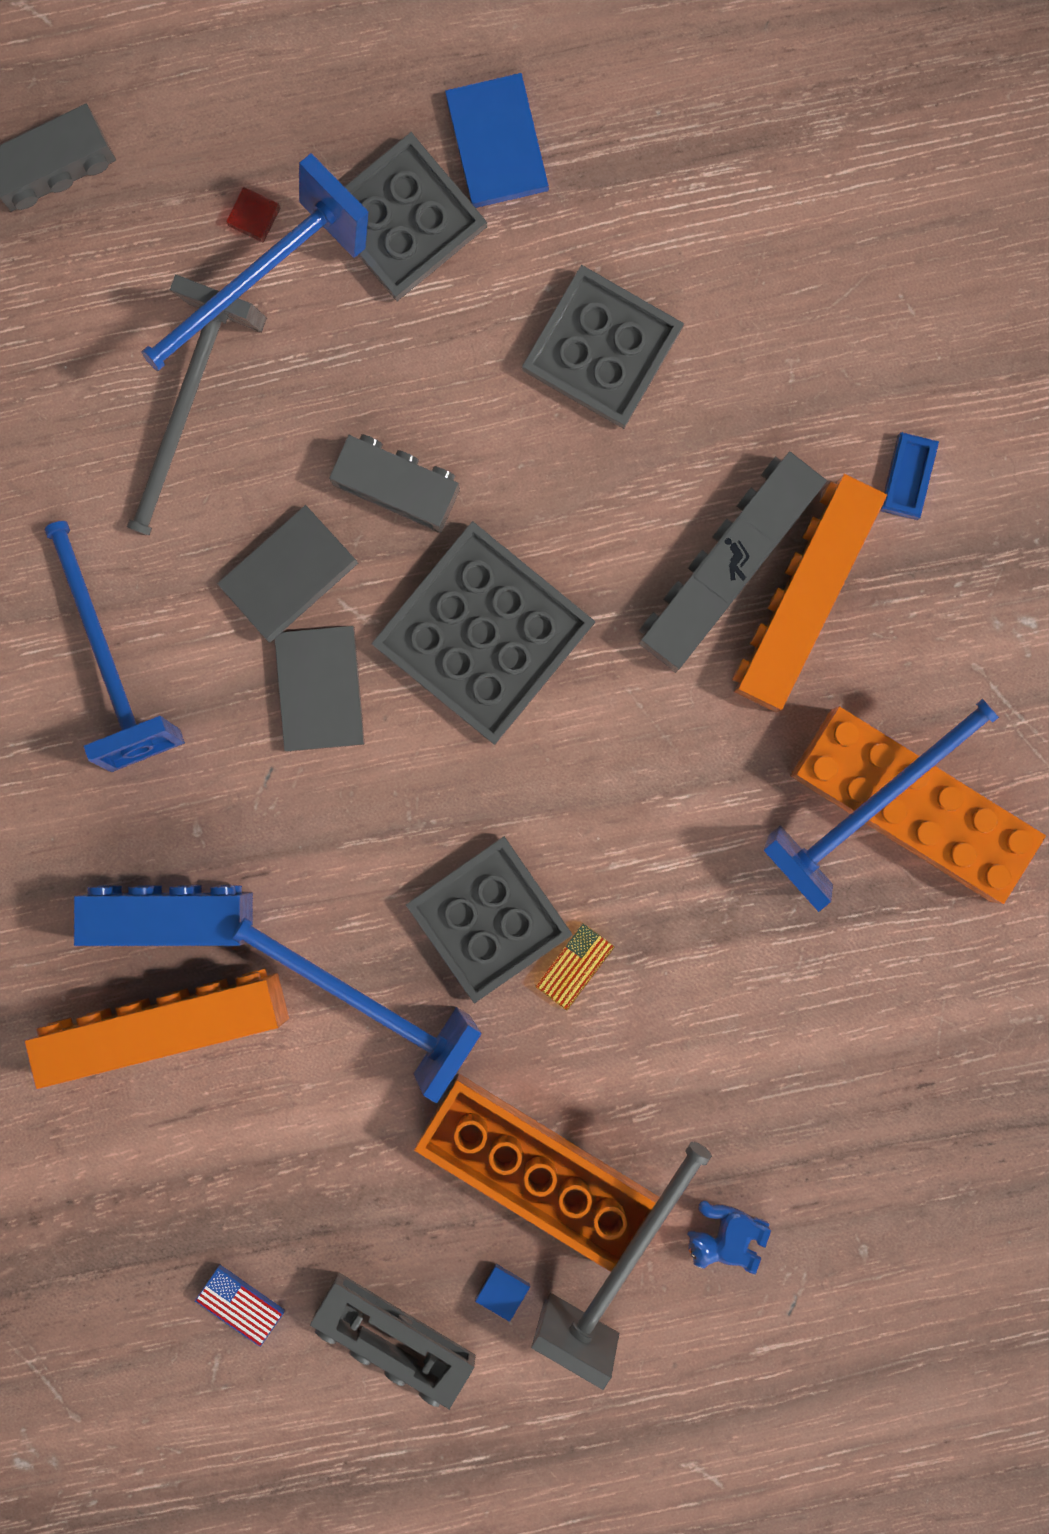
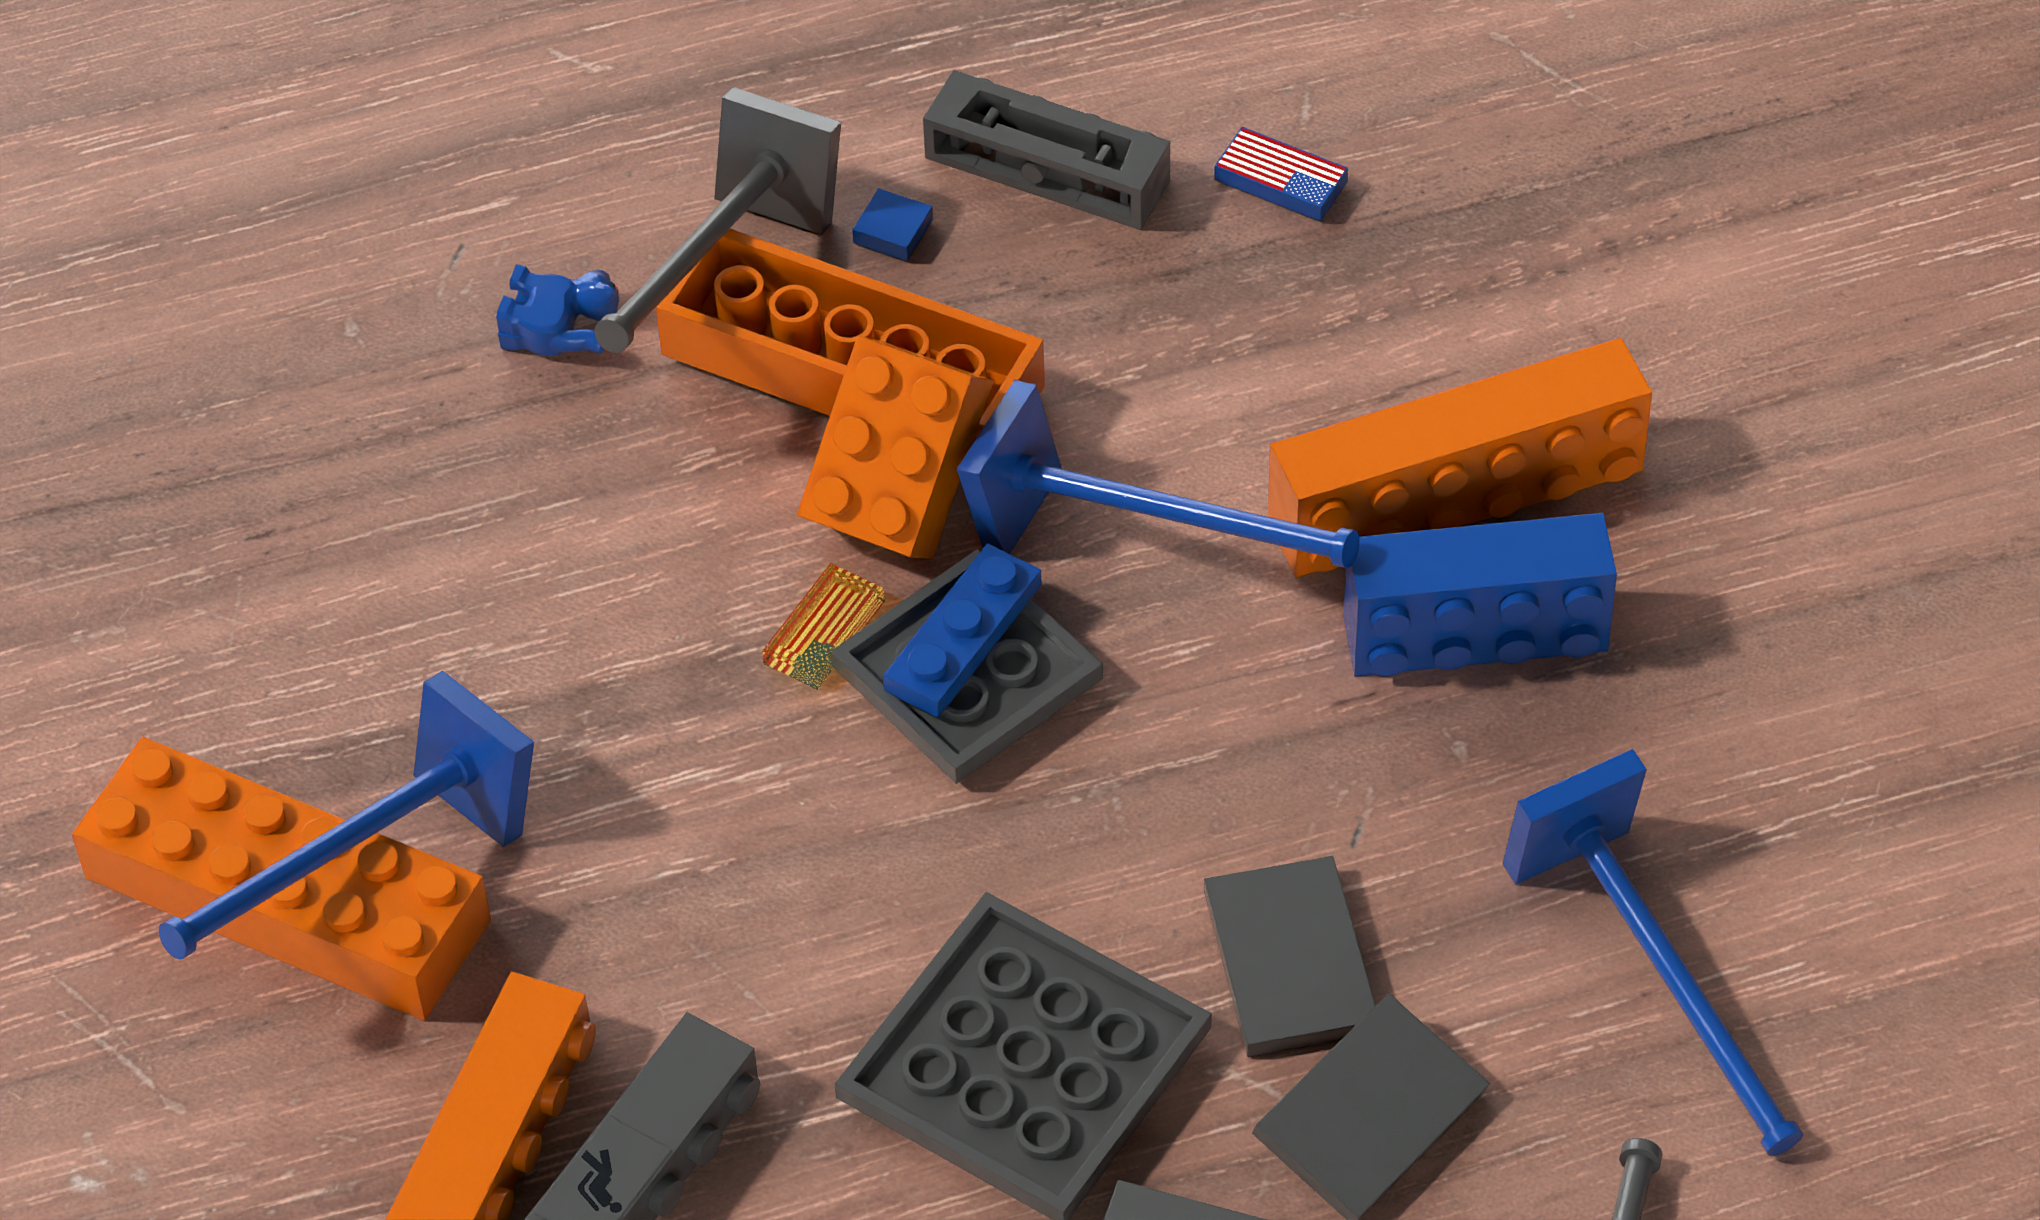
camera: 175 degrees right, 35 degrees down
none -> orange brick [796,335,994,559]
none -> blue plate [883,543,1042,718]

